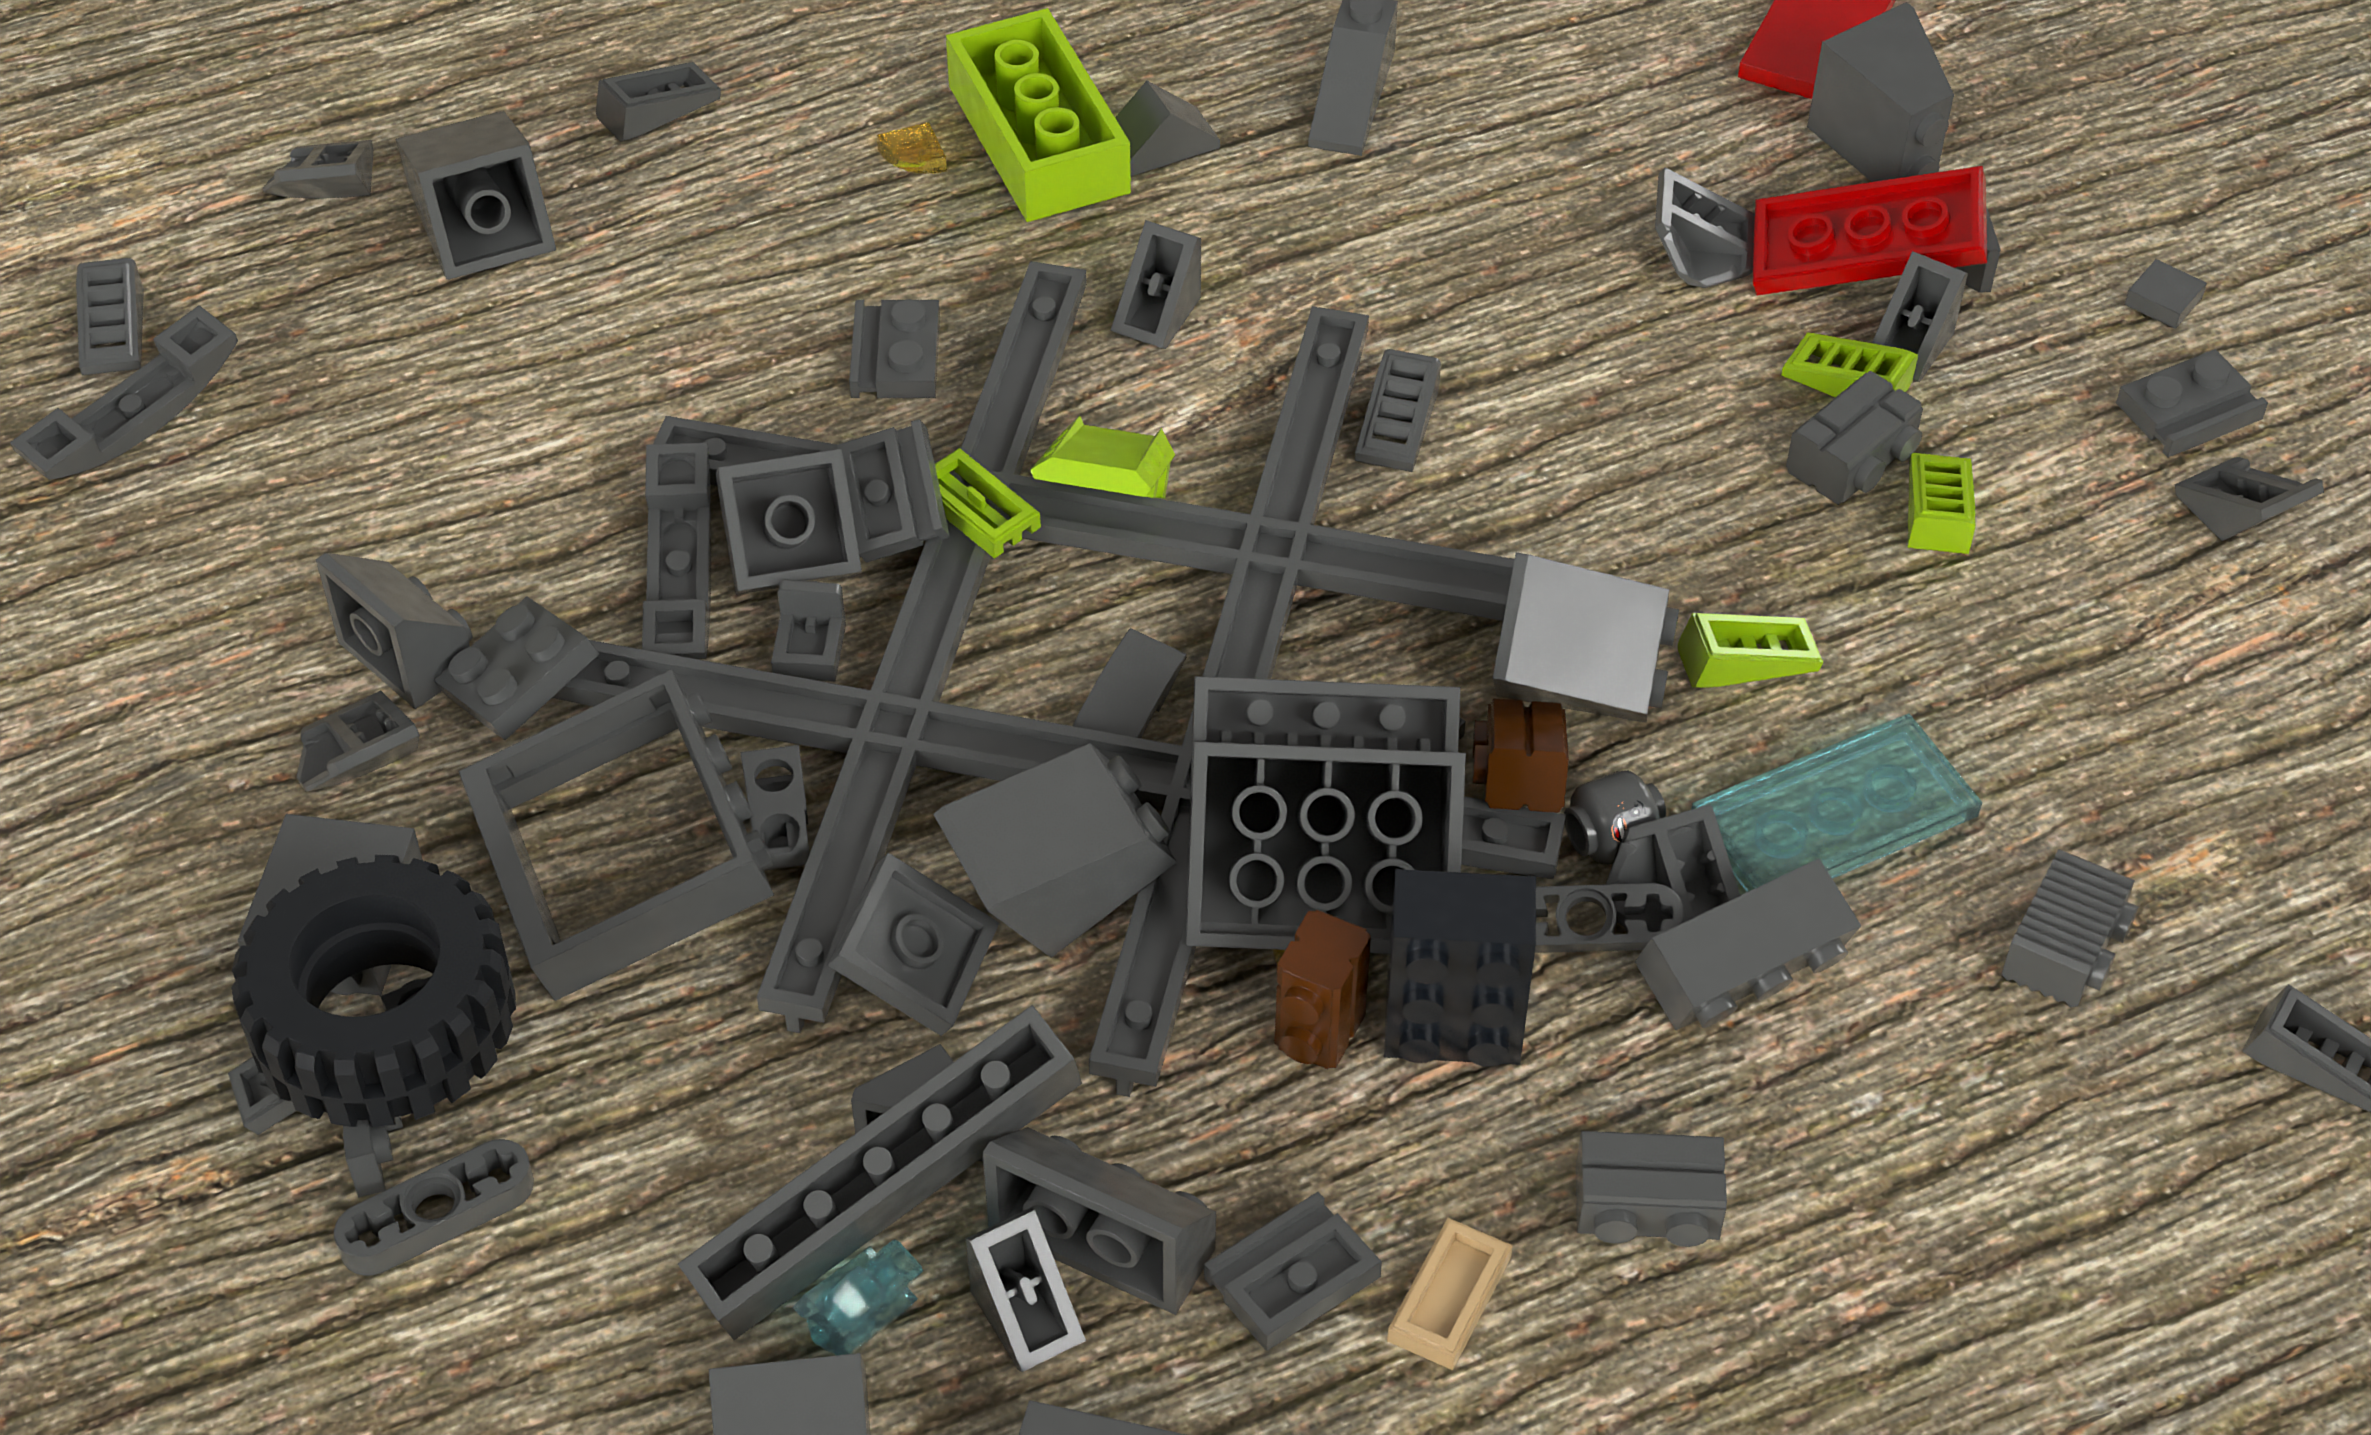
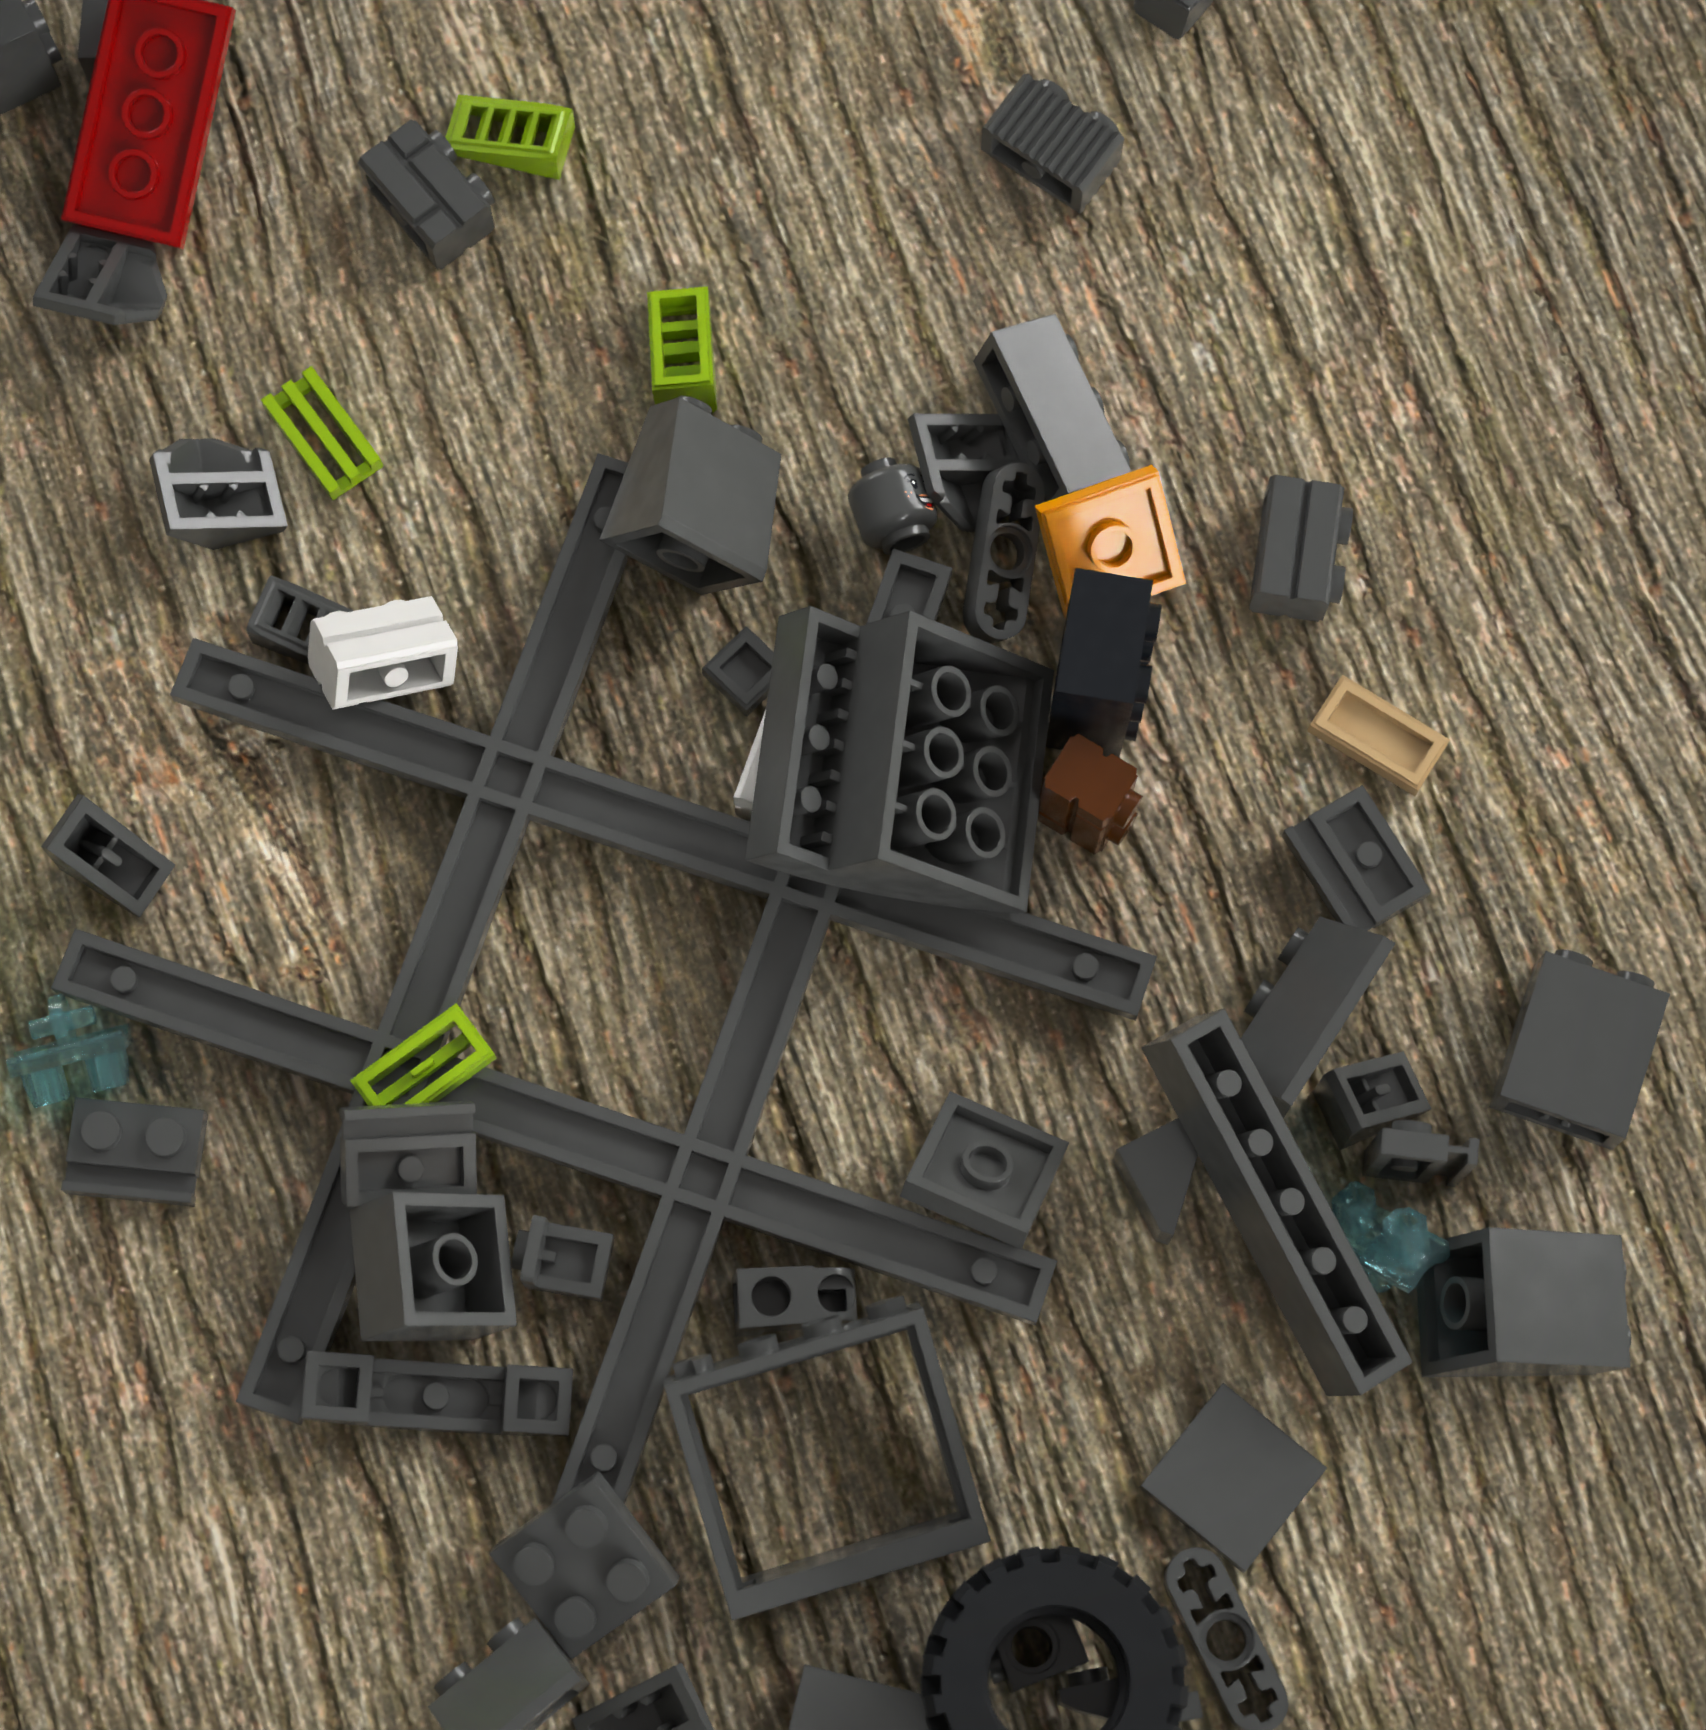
camera: 85 degrees left, 25 degrees up
dark grey slope [933,743,1177,958] -> none
lime slope [1031,415,1175,499] -> none
dark grey slope [1072,628,1187,738] -> none
reddish brown brick [1472,698,1569,813] -> none
clear light blue tile [1691,713,1982,892] -> none
lime slope [1781,332,1918,397] -> none
dark grey slope [1872,251,1968,382] -> none
none -> clear light blue hips [6,994,134,1108]
none -> dark grey slope [149,438,288,550]
none -> lime tile [260,366,384,501]
none -> white brick [308,596,458,710]
none -> light orange tile [1035,465,1186,619]
none -> dark grey tile [1139,1383,1327,1573]
none -> dark grey plate [1362,1120,1479,1187]

